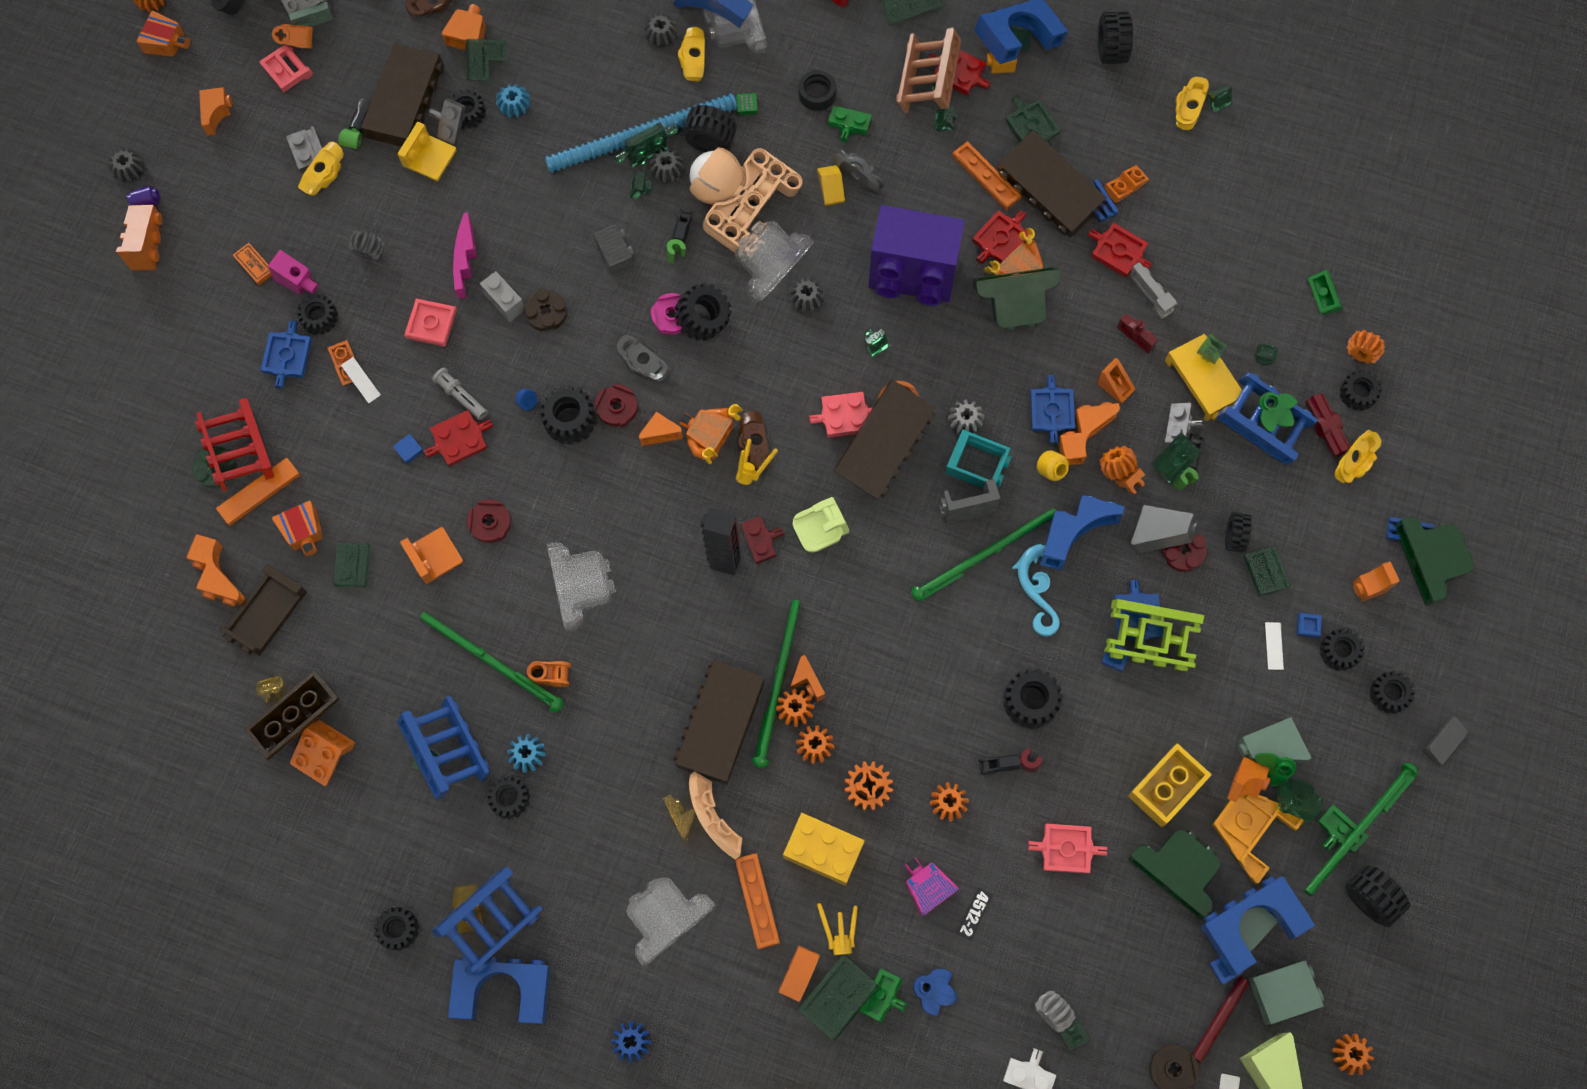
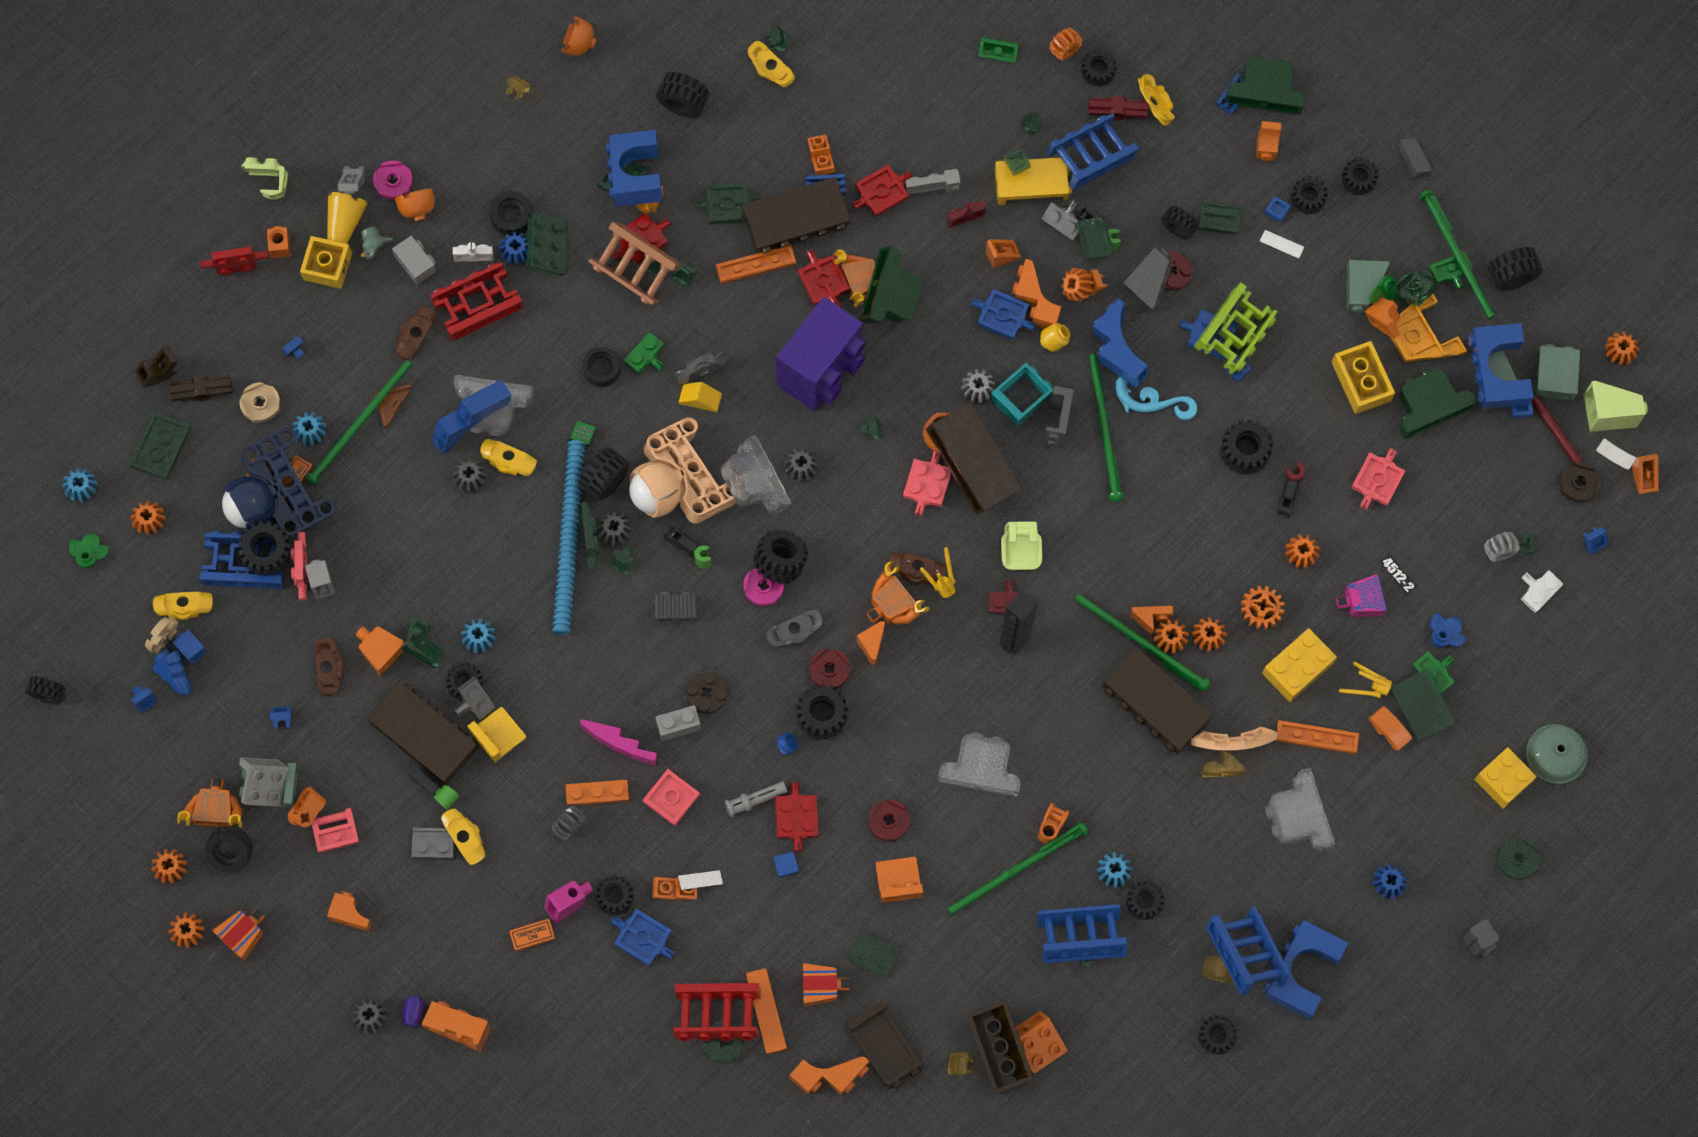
camera: 70 degrees left, 0 degrees up
green plate [1259,392,1297,432] -> none
none -> orange plate [566,780,629,806]

